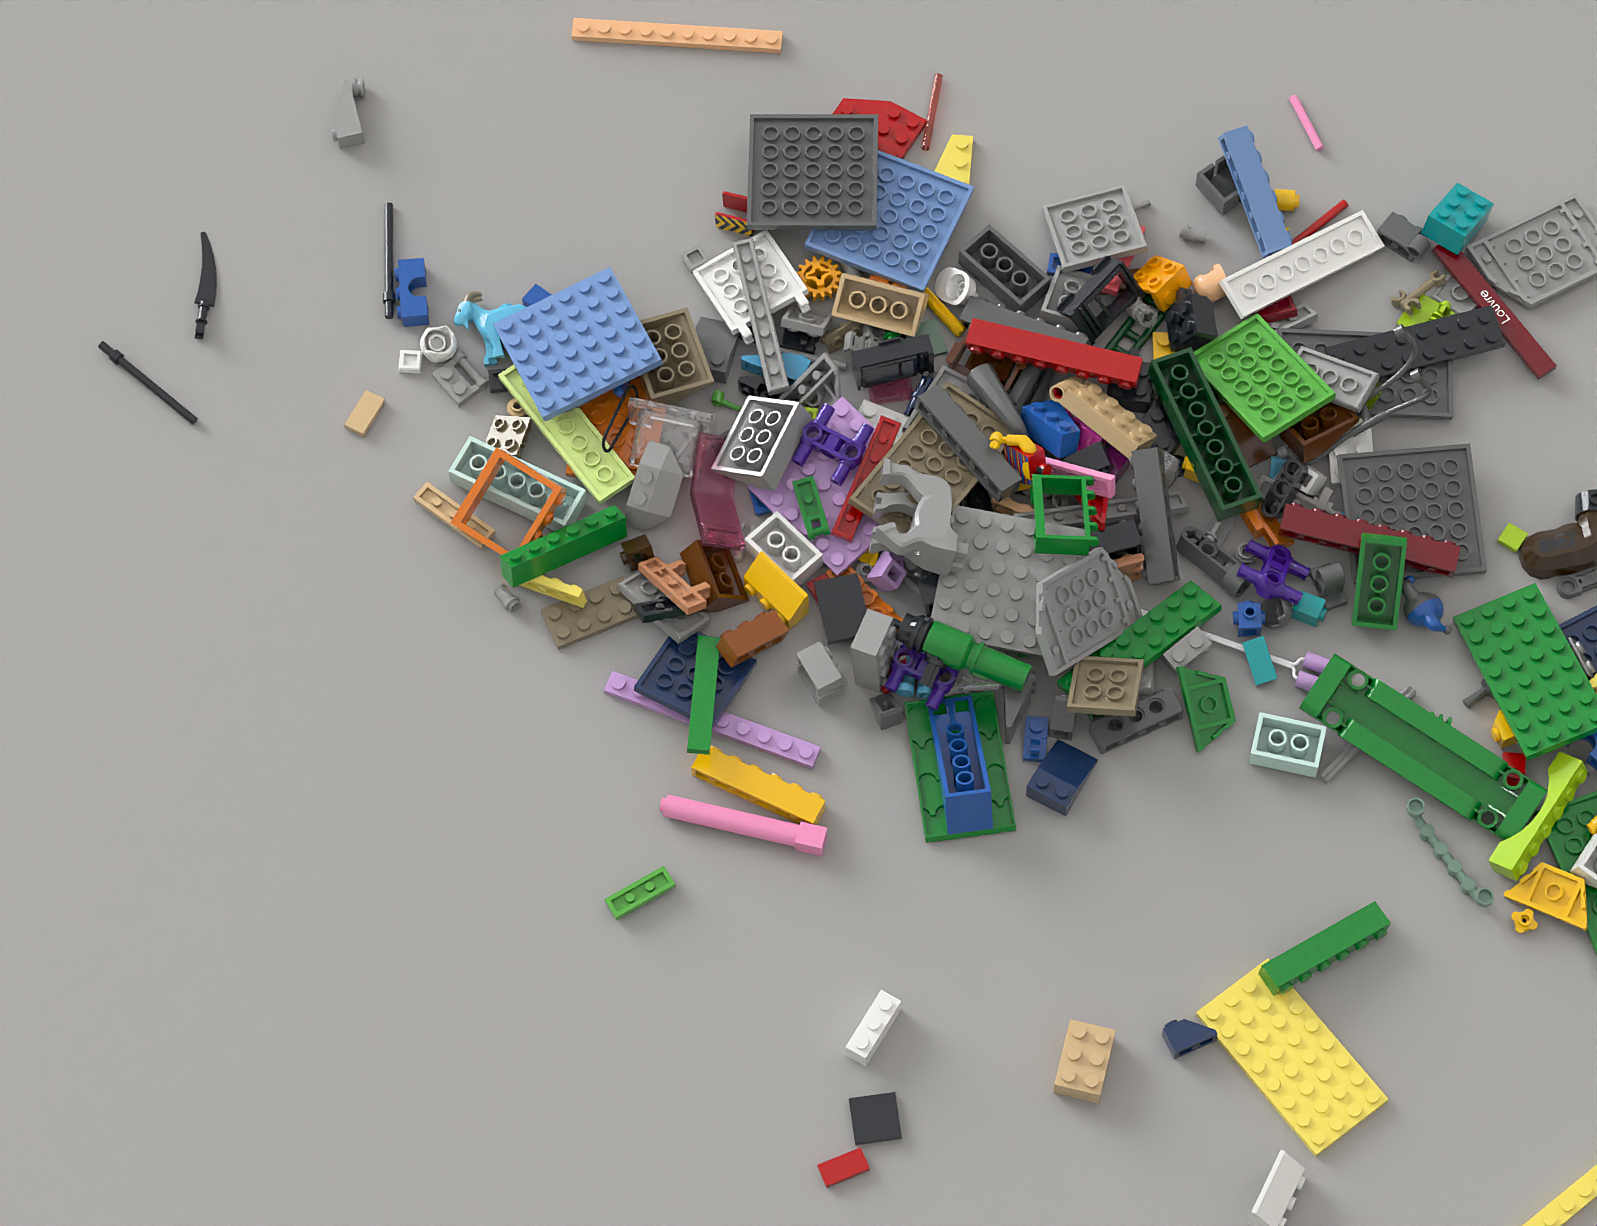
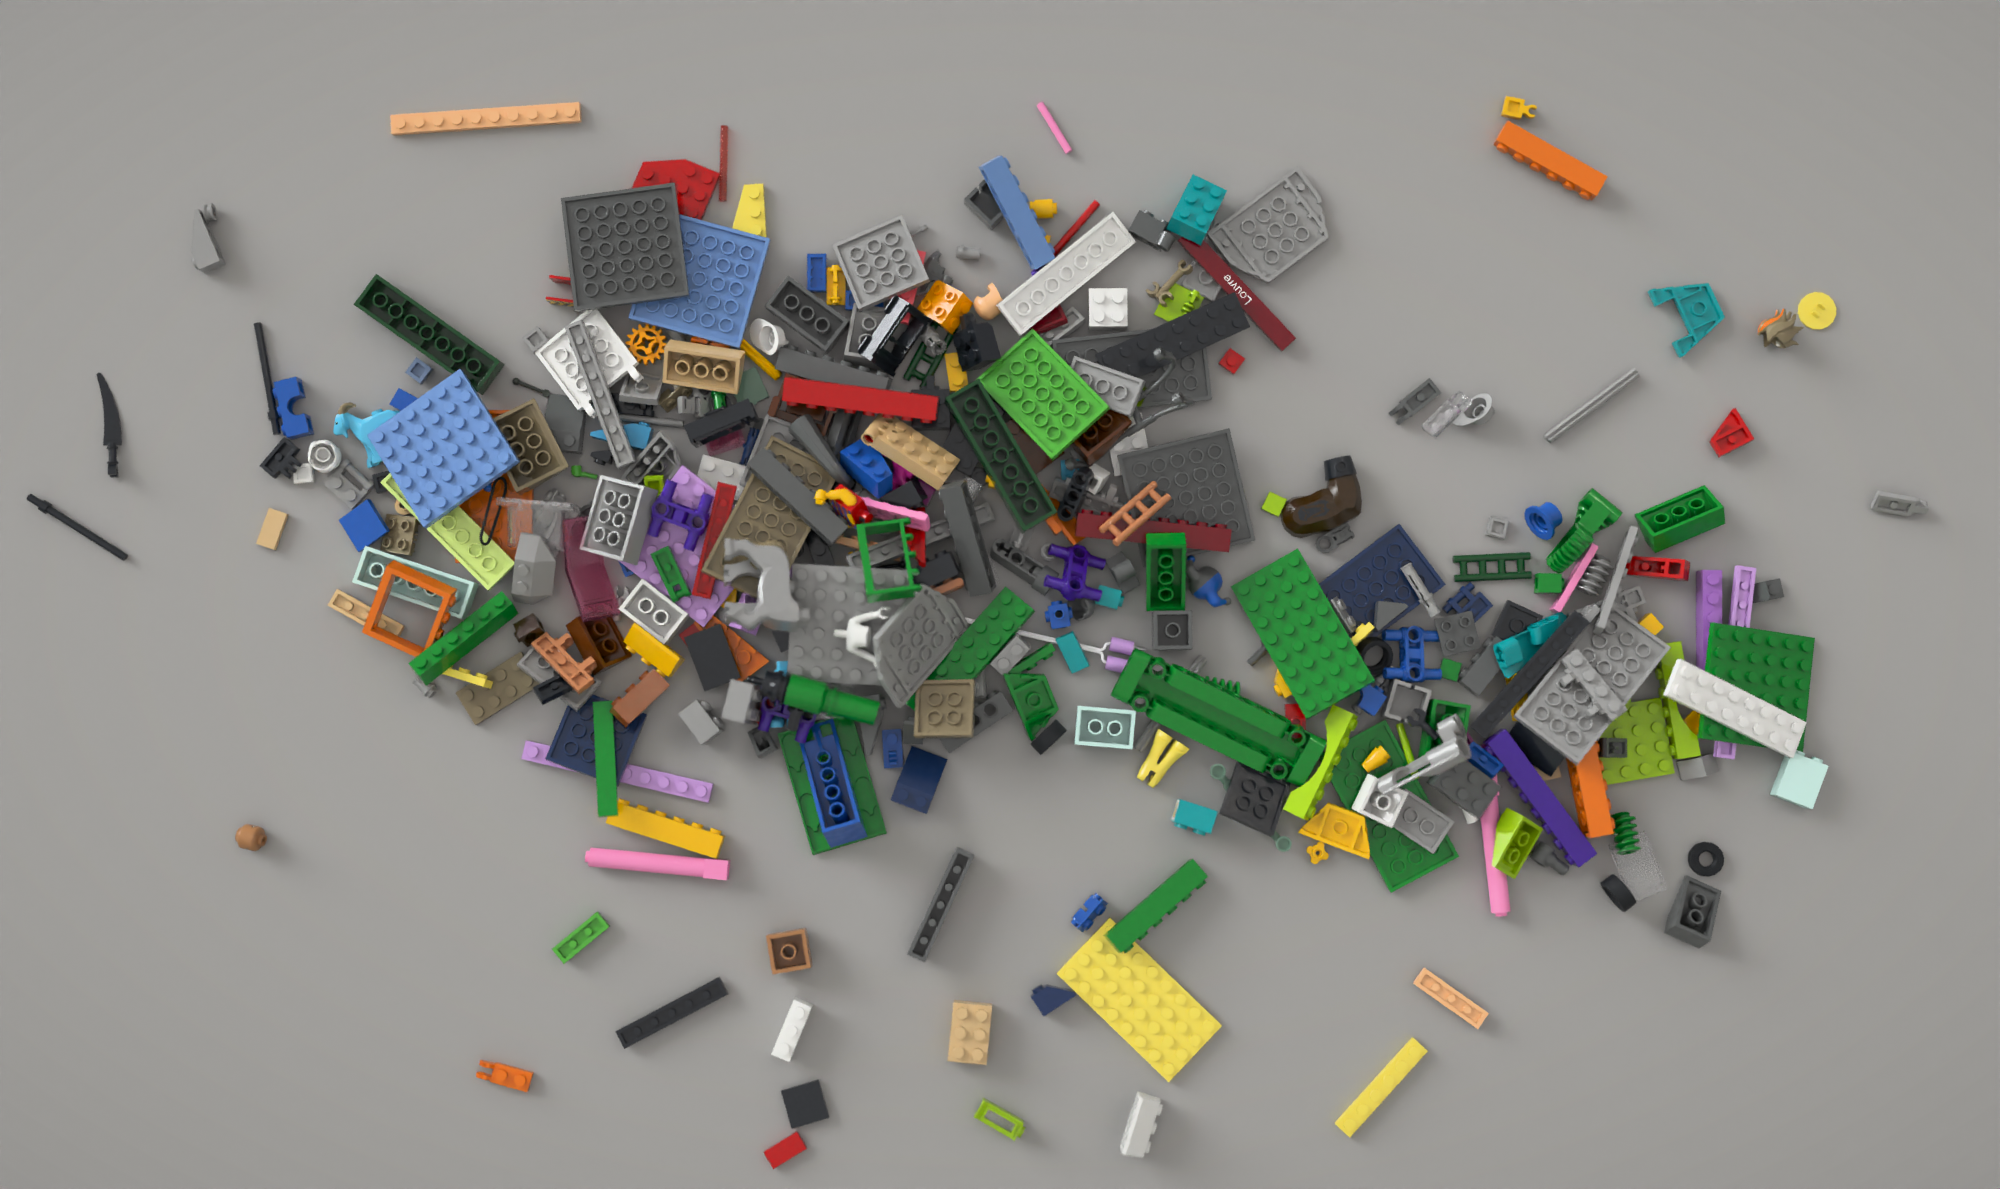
camera: 10 degrees left, 20 degrees up
none -> medium nougat head [235,824,267,851]
none -> black hinge [260,437,302,479]
none -> blue tile [339,499,390,552]
none -> dark green brick [353,274,505,395]
none -> sand blue plate [405,357,433,384]
none -> orange hinge [476,1060,534,1092]
none -> pearl dark grey hinge [512,378,550,397]
none -> black plate [615,977,729,1049]
none -> medium nougat brick [766,928,813,975]
none -> blue plate [807,254,827,293]
none -> yellow hinge [827,265,846,305]
none -> white piece [834,606,890,668]
none -> dark grey brick [907,847,974,963]
none -> dark grey piece [920,250,953,291]
none -> lime window [974,1097,1025,1141]
none -> green plate [1008,642,1055,673]
none -> black tyre [1031,720,1067,755]
none -> blue hinge [1071,893,1108,932]
none -> white brick [1088,288,1128,330]
none -> nougat bar [1099,481,1171,546]
none -> light yellow piece [1137,729,1189,788]
none -> dark grey brick [1152,610,1193,650]
none -> teal brick [1171,799,1218,836]
none -> red plate [1219,348,1245,375]
none -> black plate [1219,761,1291,837]

